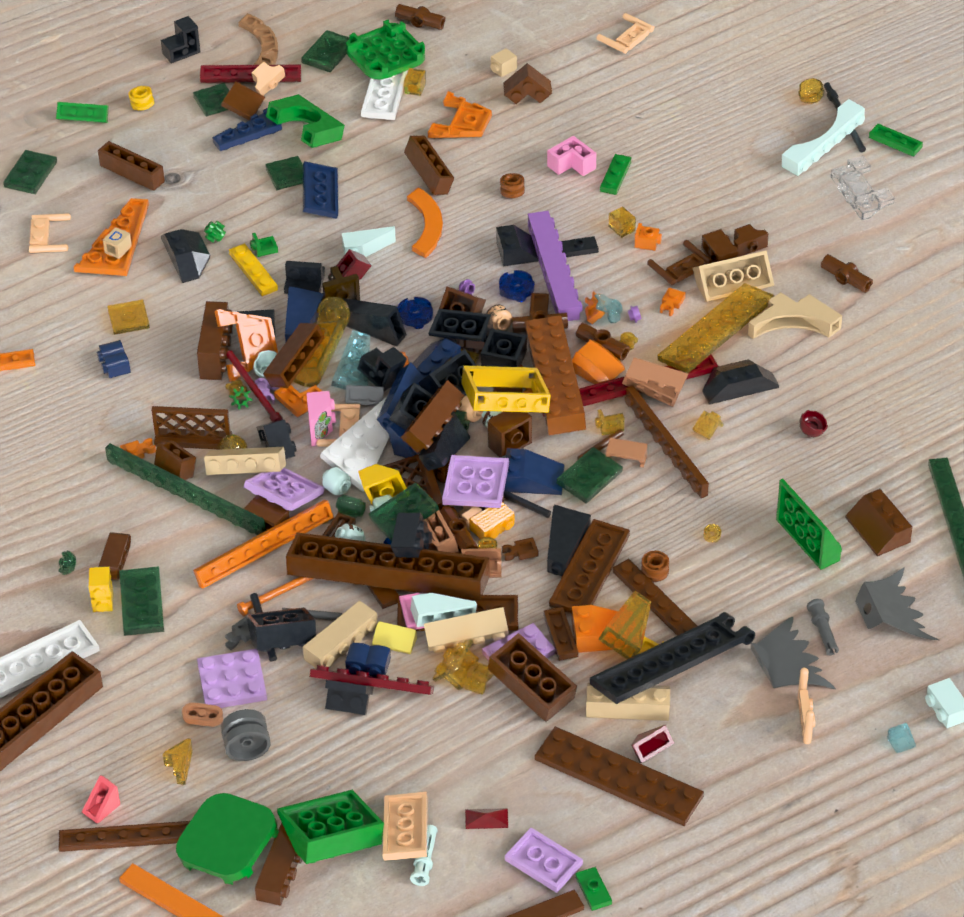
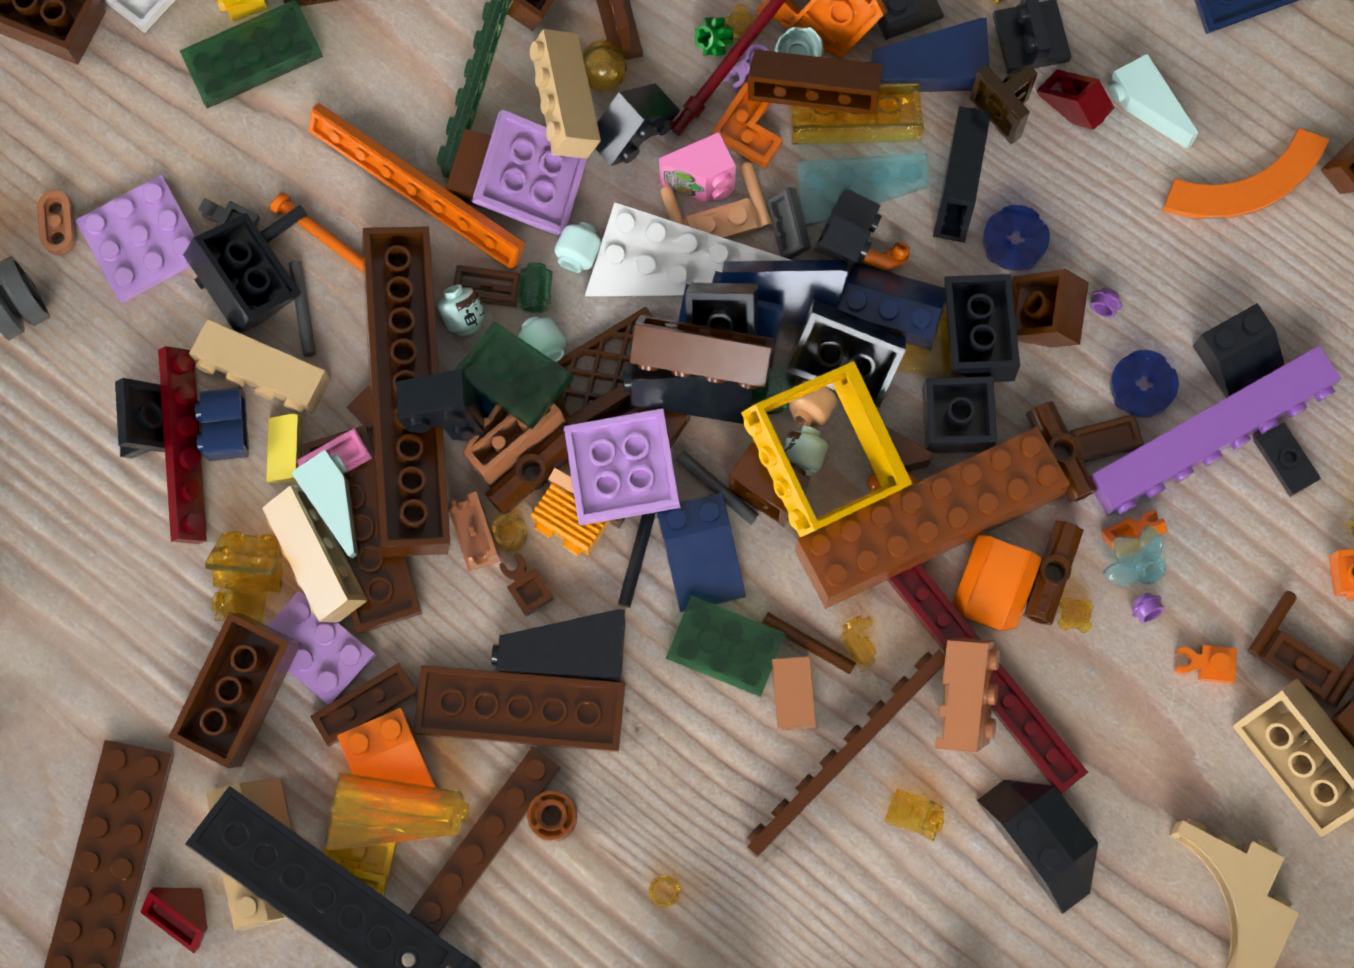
camera: 75 degrees right, 30 degrees up
clear yellow tile [317,296,350,333] -> none
yellow slope [358,464,411,505] -> none
light nougat head [486,304,512,331] -> none
clear yellow plate [658,283,775,373] -> none

